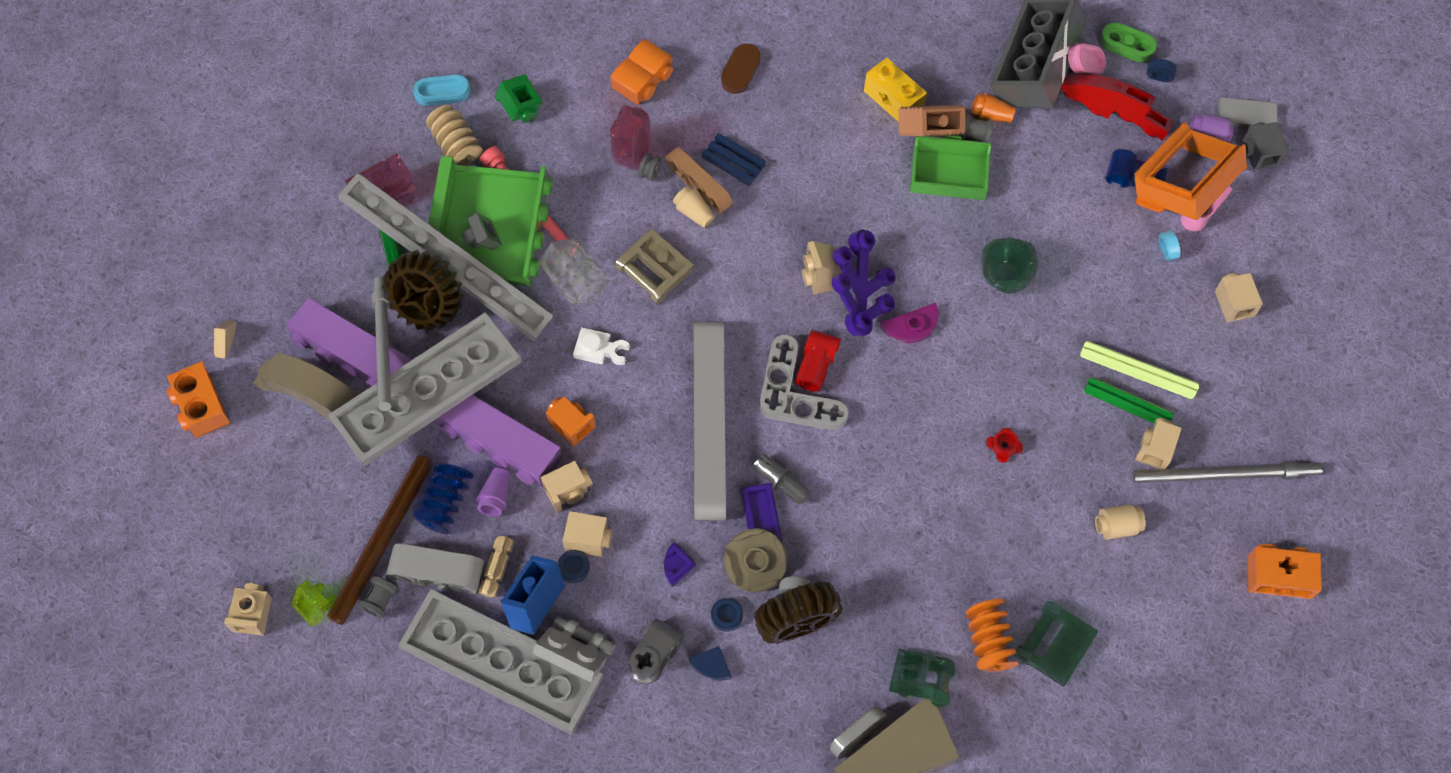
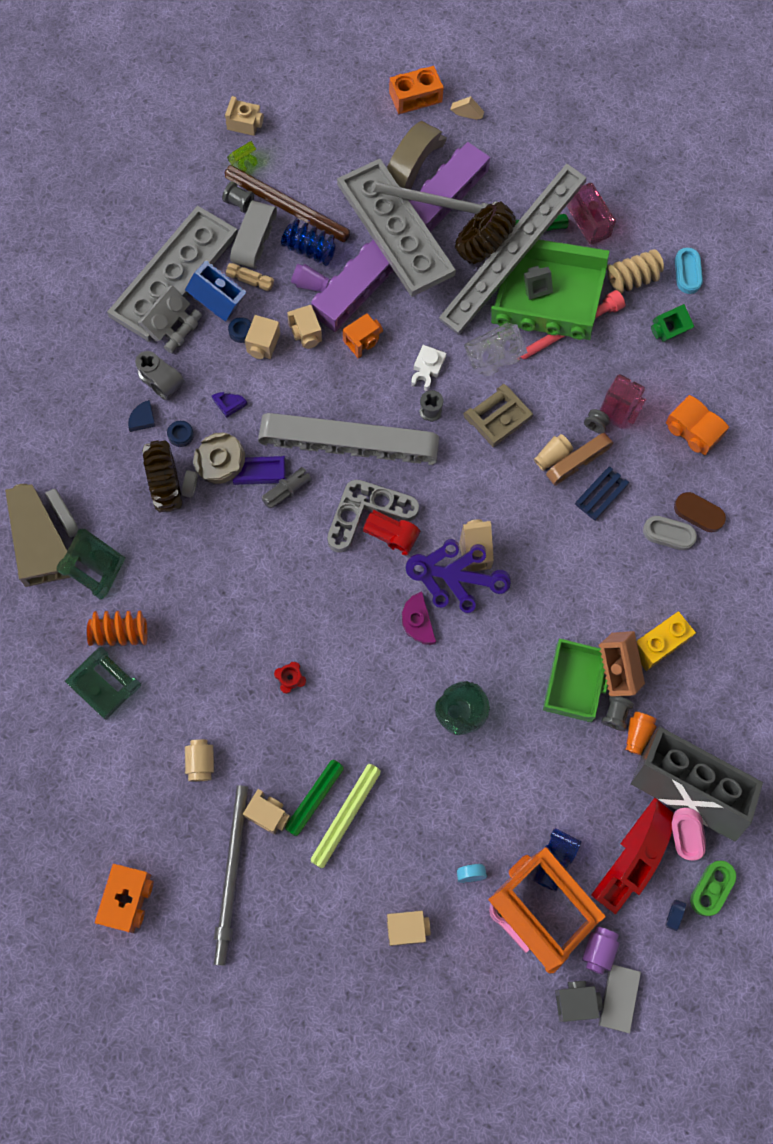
camera: 95 degrees right, 5 degrees up
none -> dark grey bush [419,390,443,422]
none -> light grey tile [643,516,697,550]

